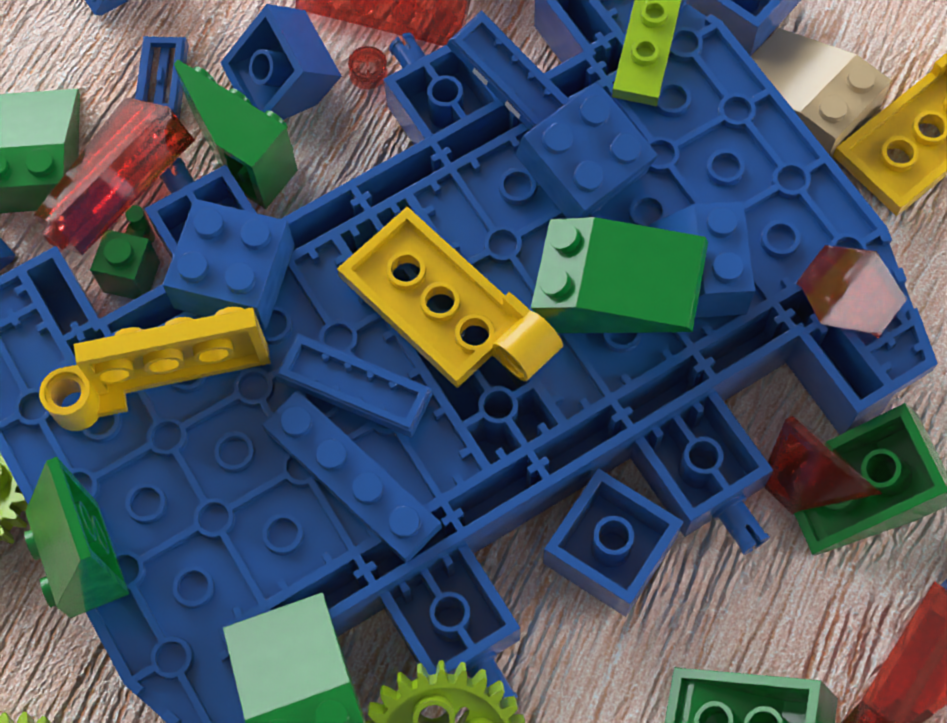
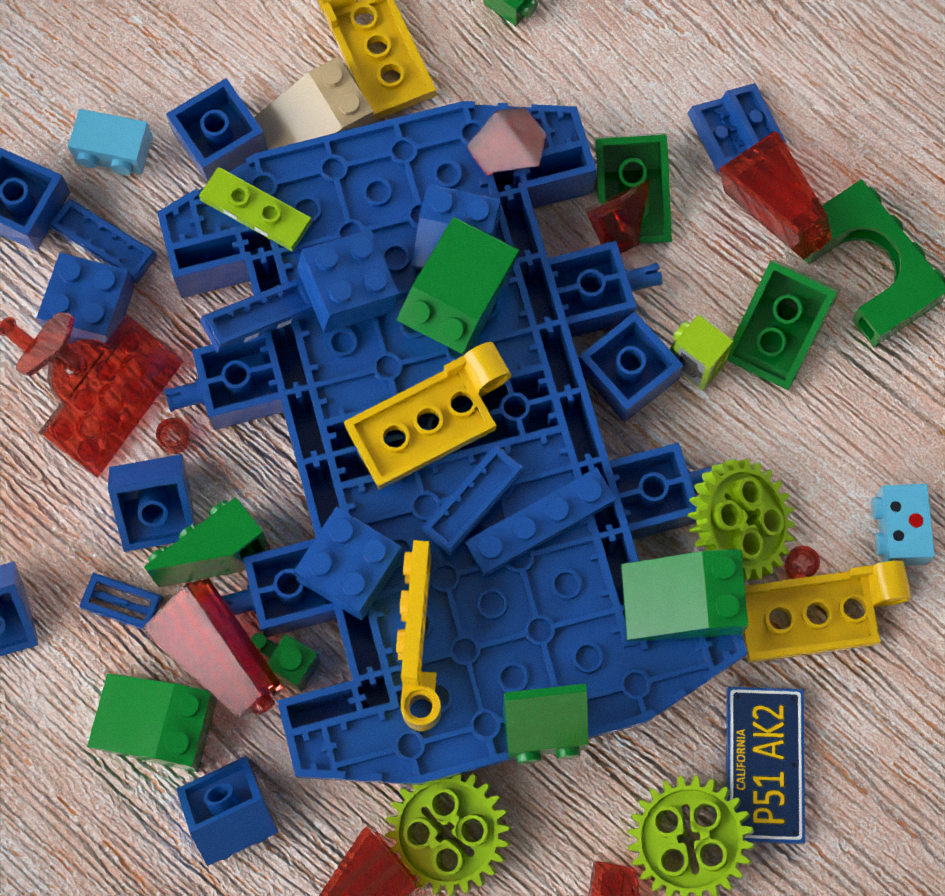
camera: 75 degrees left, 5 degrees up
none -> lime brick [669,314,733,391]

